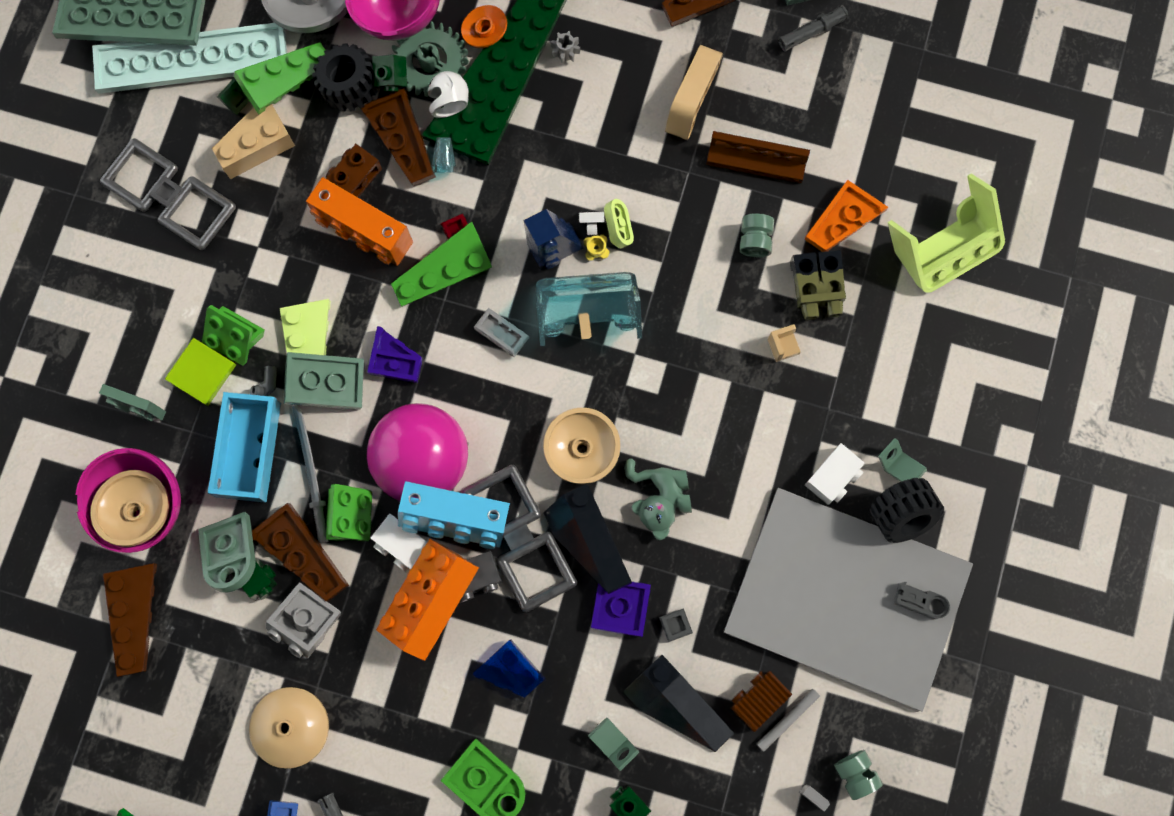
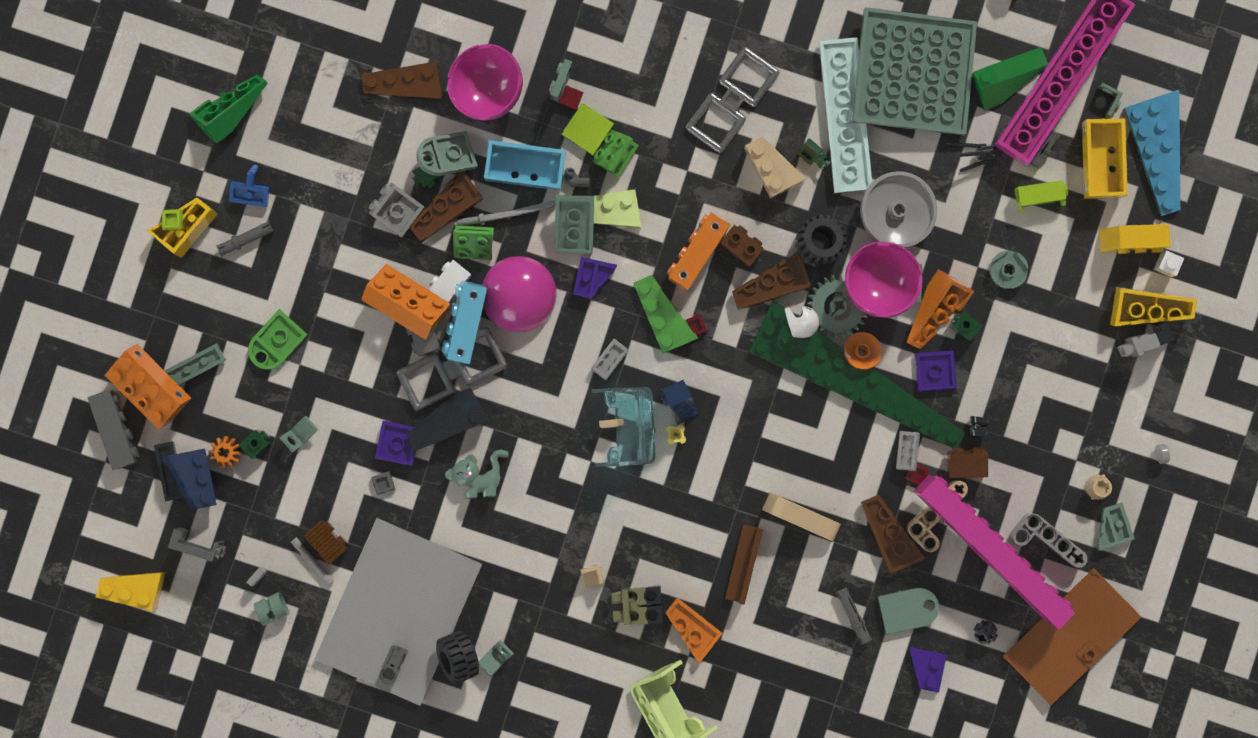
camera: 85 degrees right, 10 degrees up
tan dish [91,470,170,547] -> none
bright green wing [234,42,326,115] -> none
tan dish [249,687,329,768] -> none
dark green brick [372,55,407,92] -> none
clear light blue cone [432,137,456,173] -> none
clear blue wing [473,639,546,698] -> none
tan dish [543,408,620,484] -> none
light grey gear [551,31,580,63] -> none
white tile [579,212,604,235] -> none
yellowish green plate [604,199,634,248] -> none
black wedge [623,655,734,752] -> none
sand green wheel [739,214,774,257] -> none
white brick [805,443,865,505] -> none
none -> dark red tile [559,85,584,111]

